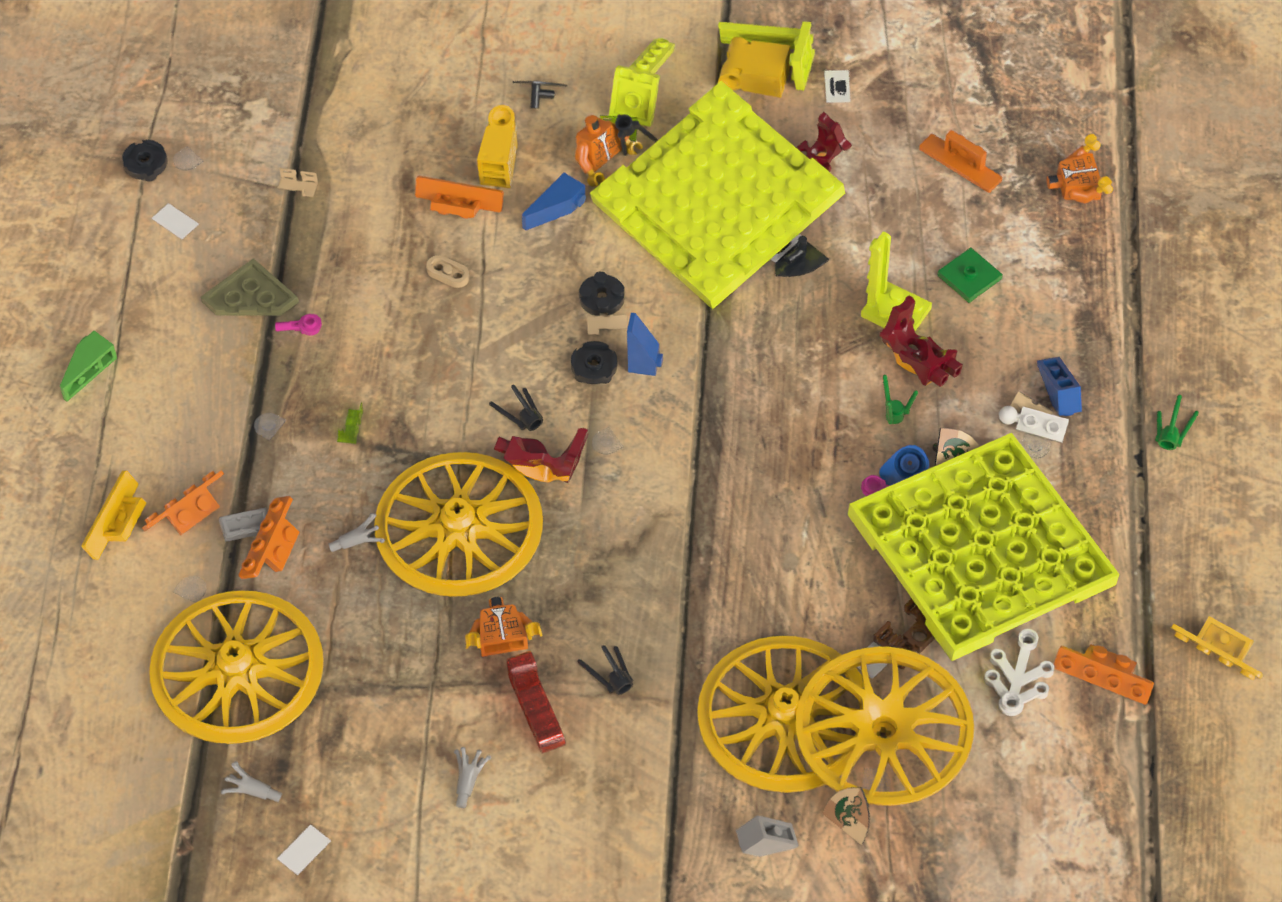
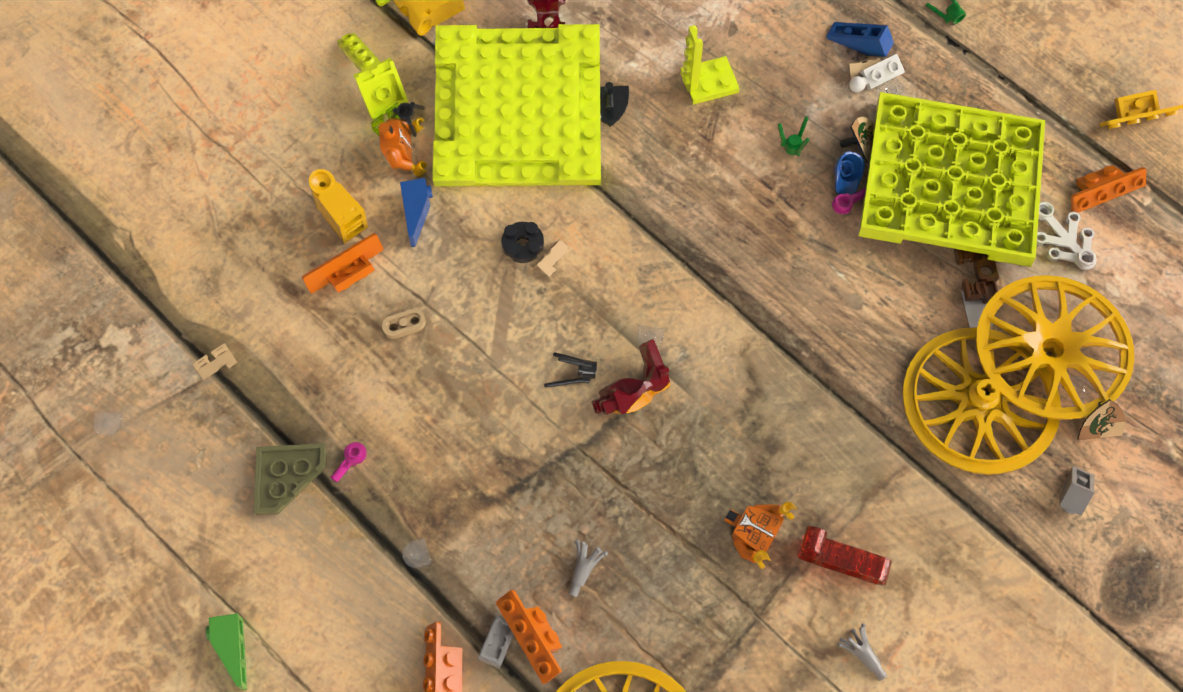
camera: 50 degrees left, 10 degrees up
black plate [122,140,168,182] -> none
white sticker [151,203,199,239] -> none
clear neon green piece [337,402,364,444] -> none
yellow wheel [374,452,543,597] -> none
black shield [512,81,567,109] -> none
black plate [571,341,618,384] -> none
black plant [577,645,633,695] -> none
blue slope [627,313,663,376] -> none
dark red hips [879,295,963,387] -> none
green plate [937,247,1003,303] -> none

